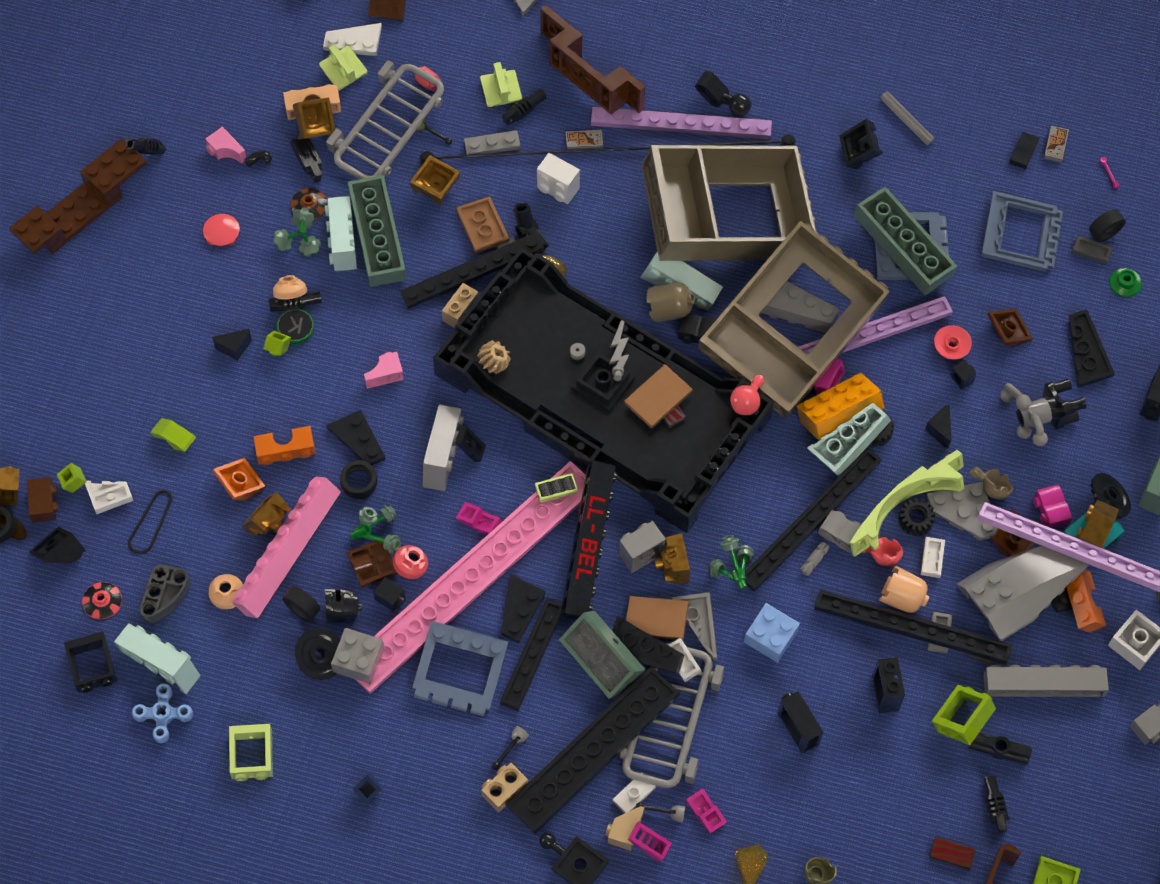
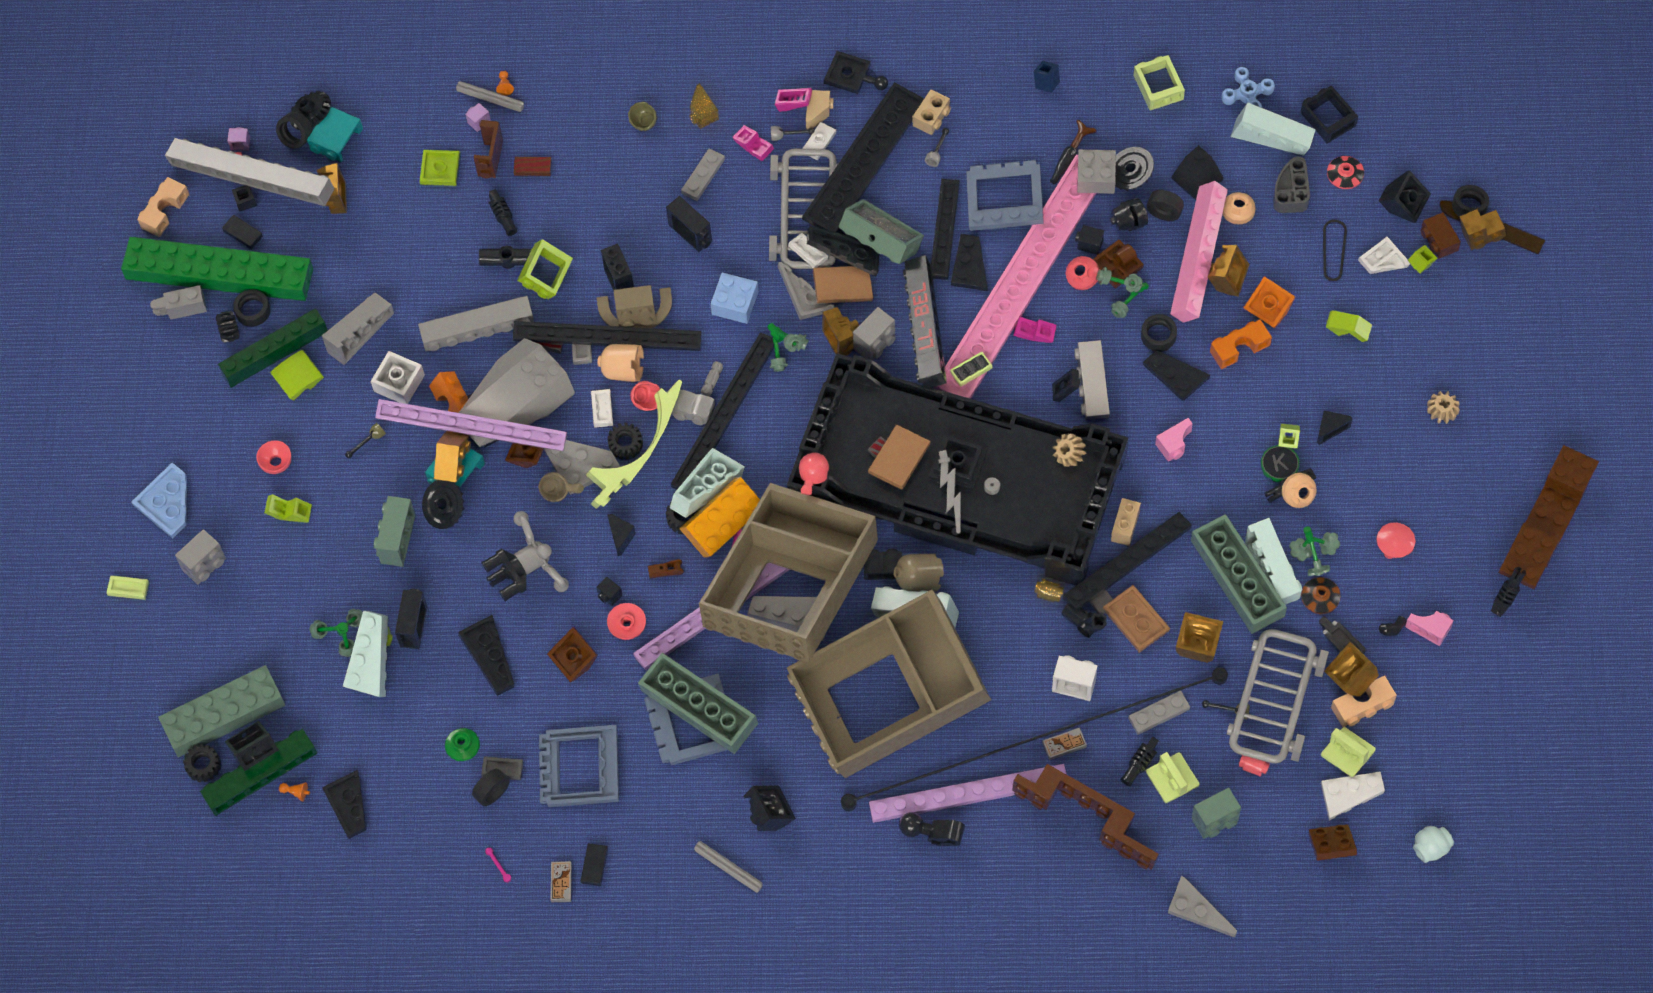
camera: 170 degrees right, 0 degrees up
dark pink brick [1033,485,1072,528] -> none
none -> dark tan piece [597,285,672,328]
none -> reddish brown bar [648,559,684,579]
none -> light grey plate [681,148,725,201]
none -> black piece [1050,120,1096,184]
none -> black slope [1171,145,1224,200]
none -> sand green brick [1192,788,1241,839]
none -> tan gear [1427,391,1460,424]

